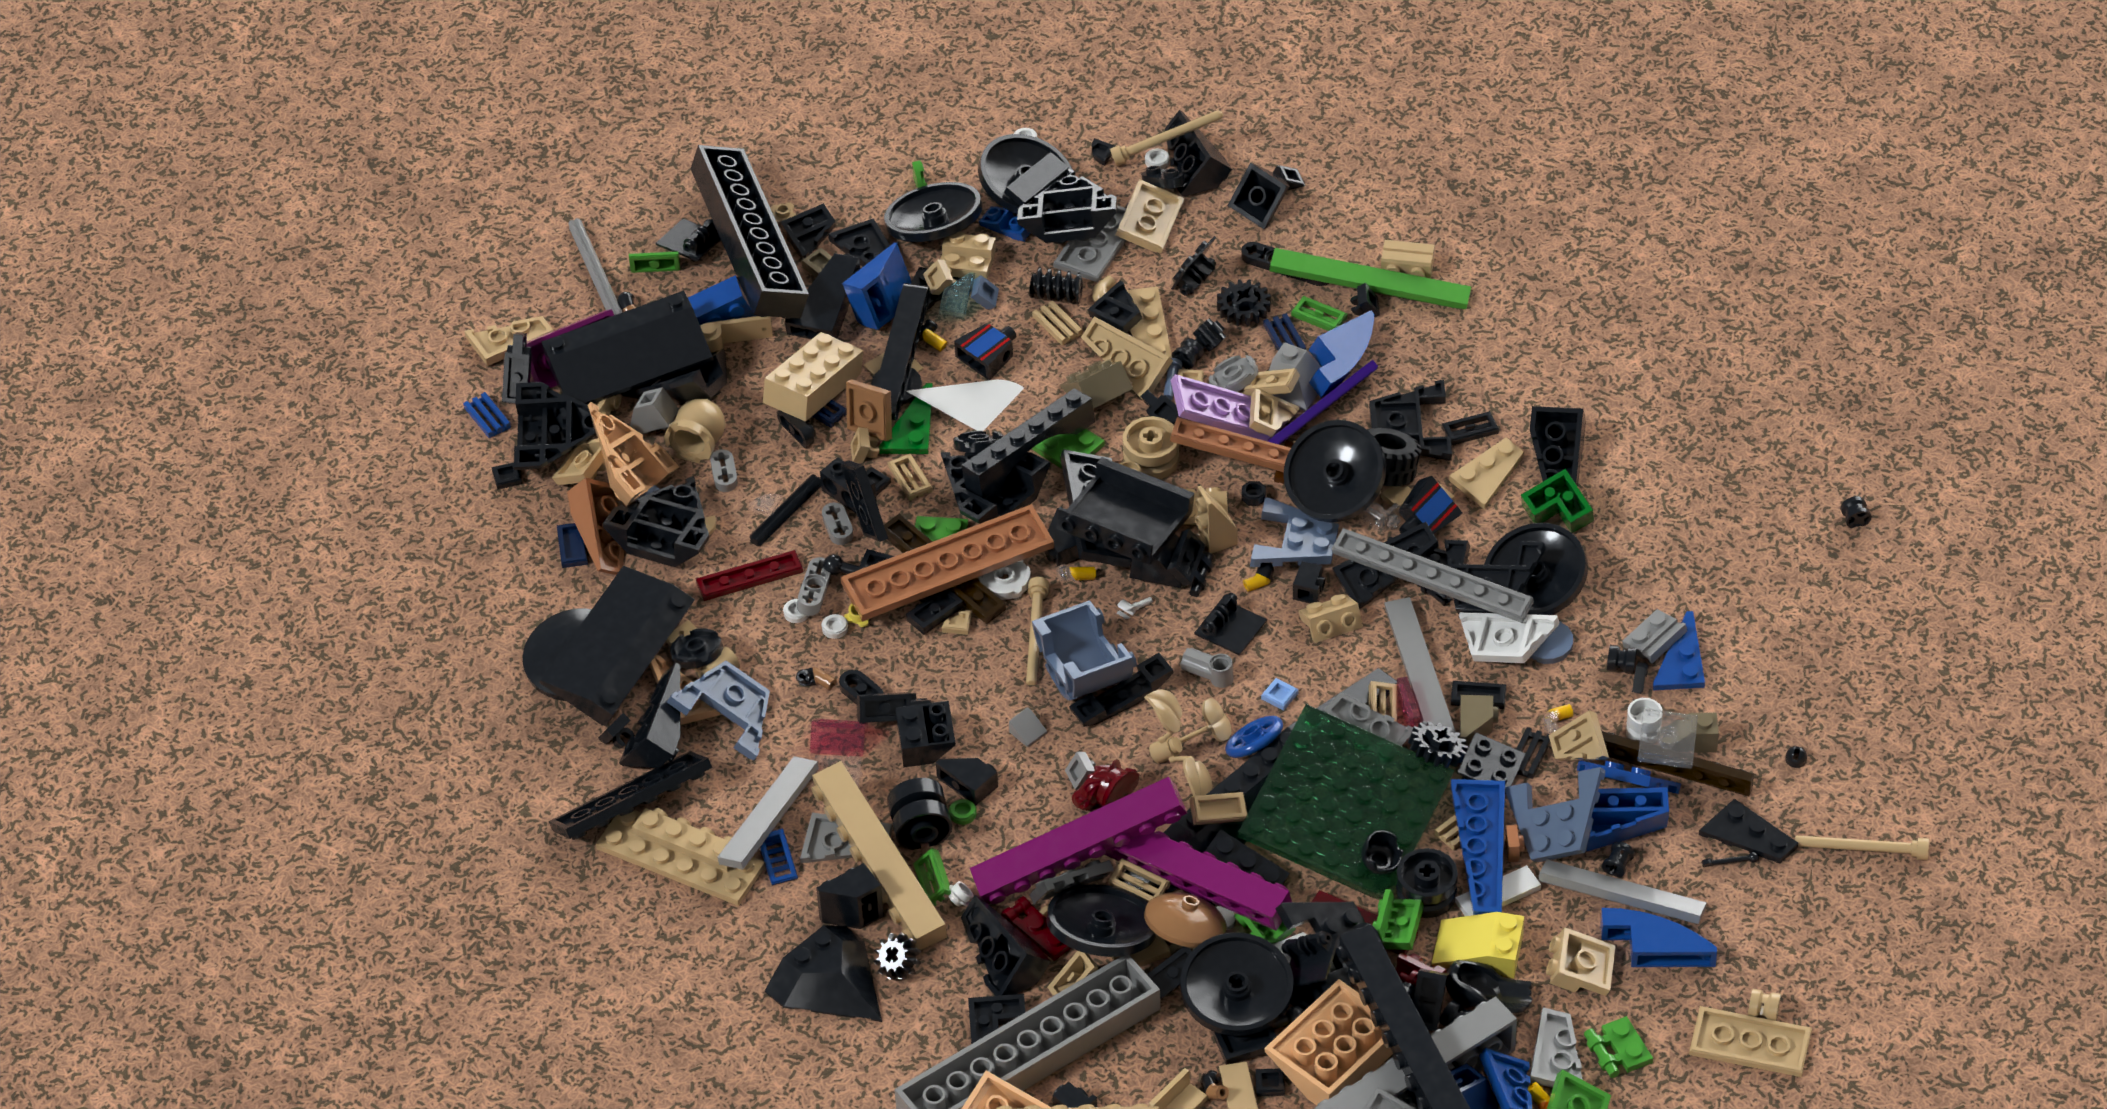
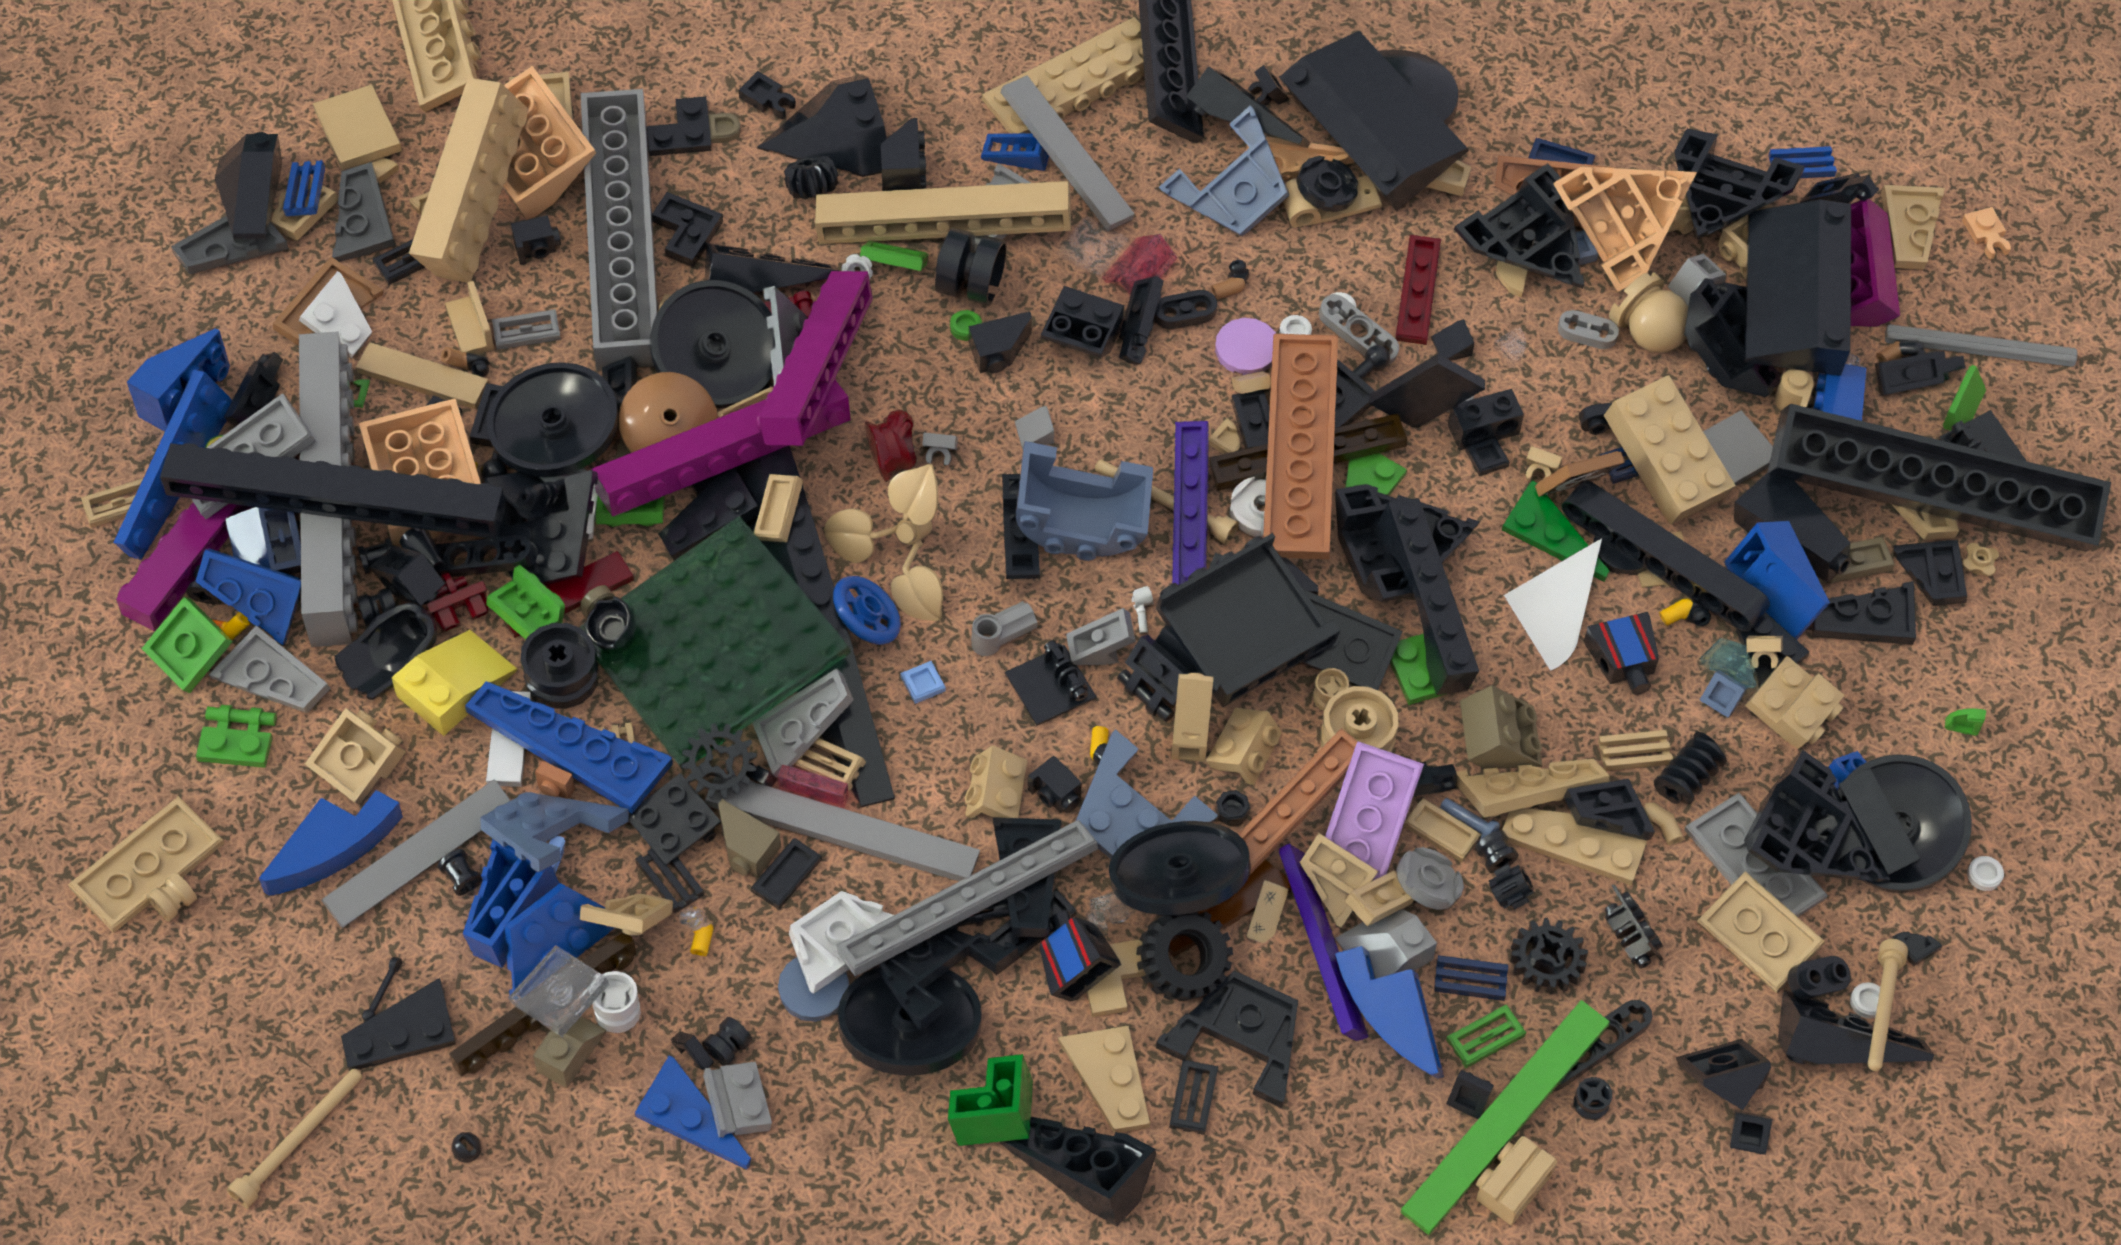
camera: 115 degrees right, 10 degrees up
black axle [749,474,821,546] -> none
black dish [884,182,983,242] -> none
tan tile [887,454,933,501] -> none
black tile [953,431,1004,453] -> none
none -> light grey tile [492,309,561,350]
none -> dark tan tile [581,585,615,619]
none -> black plate [647,96,712,156]
none -> dark tan tile [708,113,741,144]
none -> black plate [738,71,796,119]
none -> light grey slope [1066,608,1136,665]
none -> dark purple tile [1172,421,1209,585]
none -> lavender tile [1215,318,1276,375]
none -> tan tile [1232,371,1271,394]
none -> black slope [1431,319,1474,361]
none -> black wheel [1573,1077,1613,1120]
none -> light grey tile [1703,410,1773,486]
none -> black hinge [1874,351,1966,395]
none -> light nougat plate [1962,207,2011,259]

